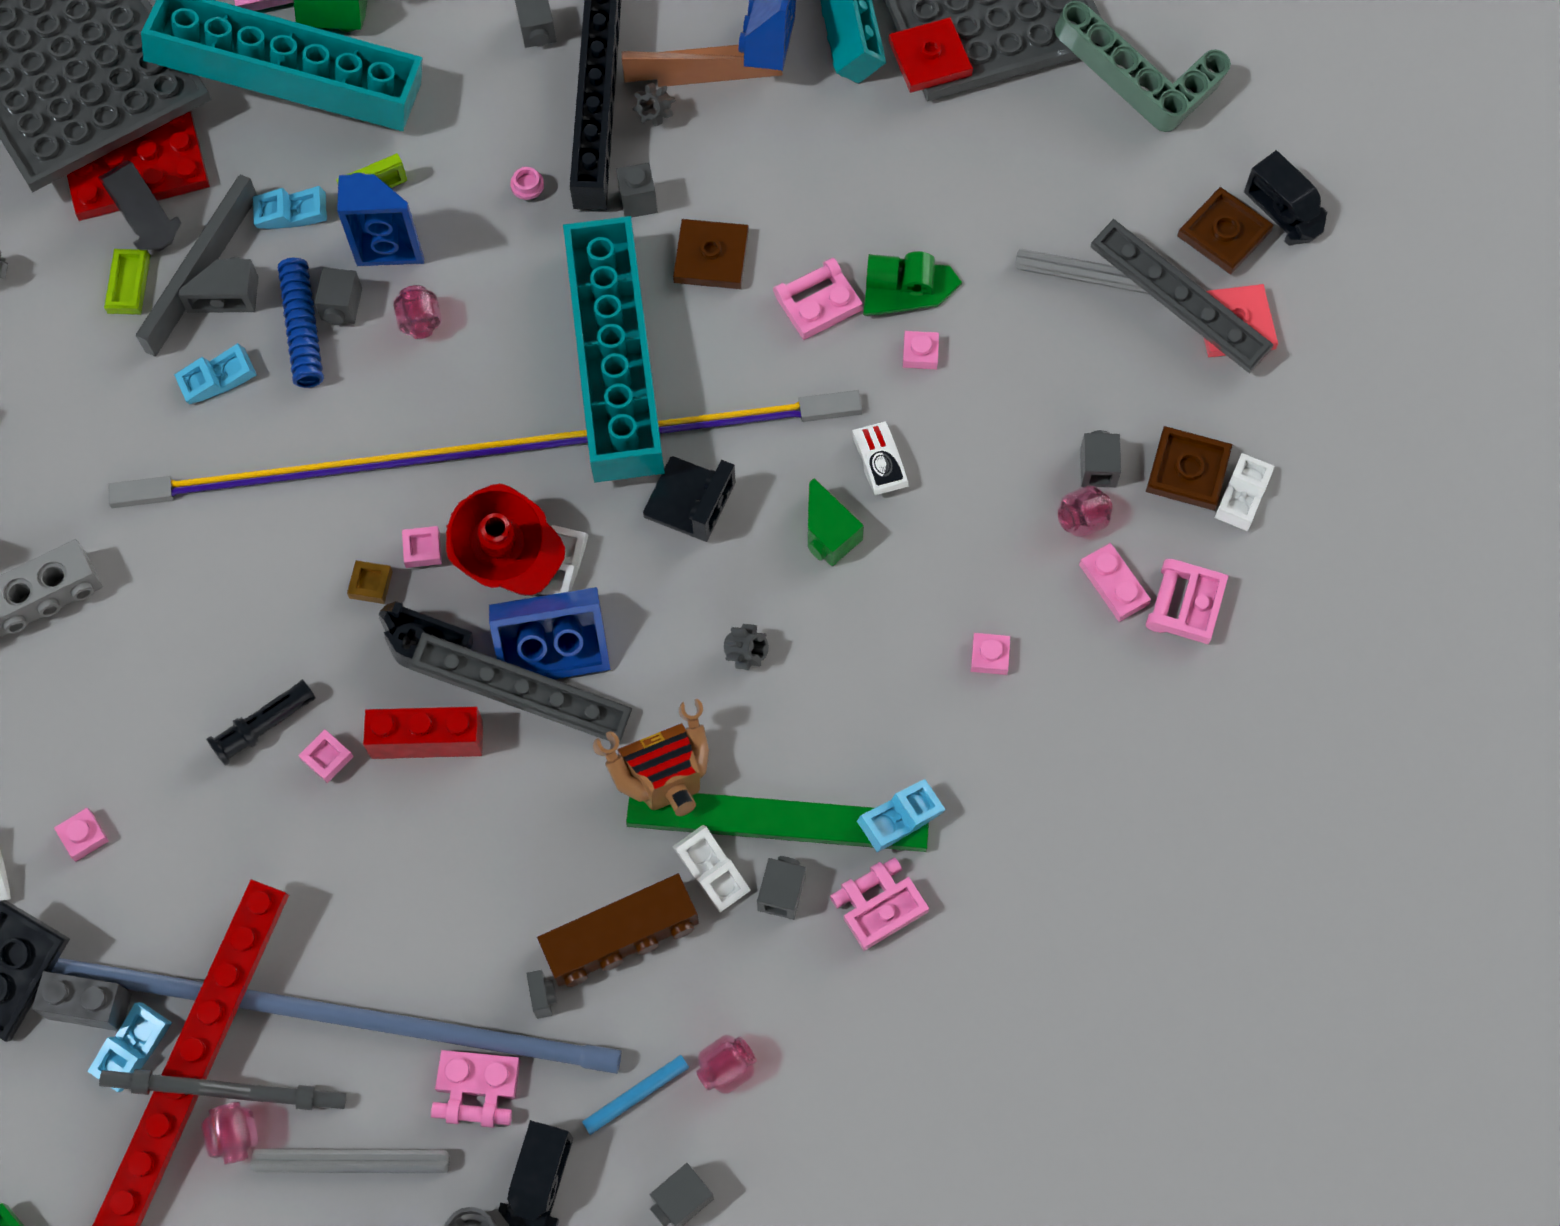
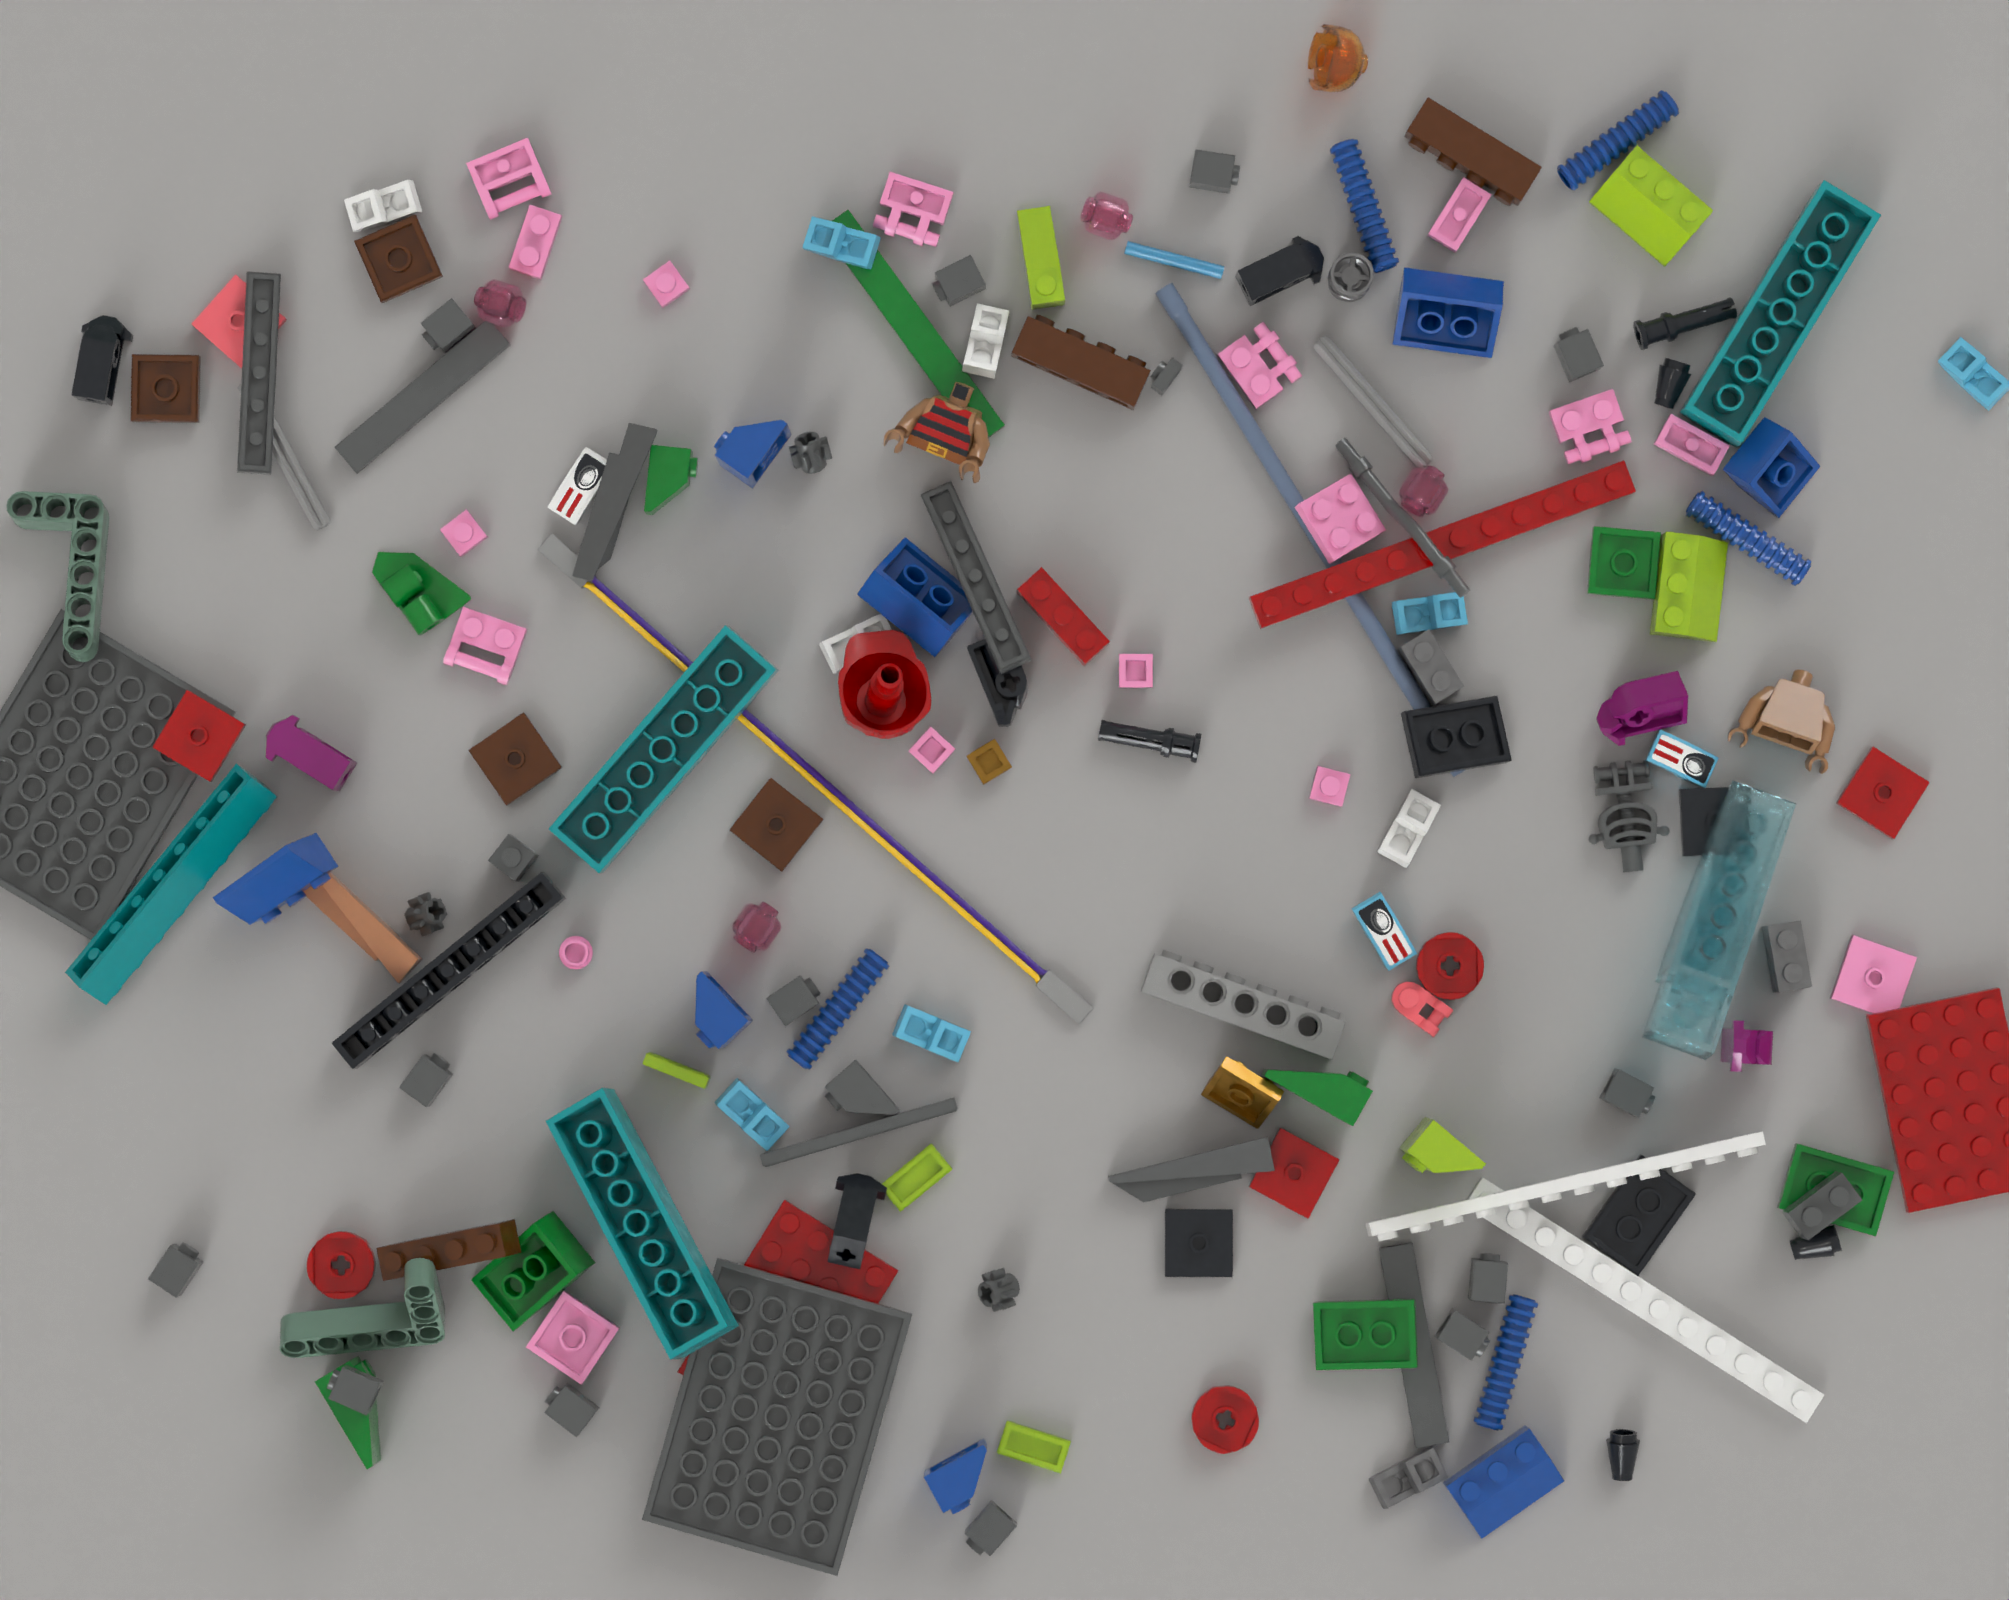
camera: 135 degrees left, 20 degrees up
black bracket [643,456,736,542] -> none
none -> magenta piece [266,715,357,791]
none -> dark grey tile [335,318,511,474]
none -> dark grey wedge [572,423,658,581]
none -> blue slope [714,420,792,489]
none -> reddish brown plate [730,778,824,872]
none -> lime slope [1017,206,1065,310]
none -> bright pink plate [1295,473,1386,564]

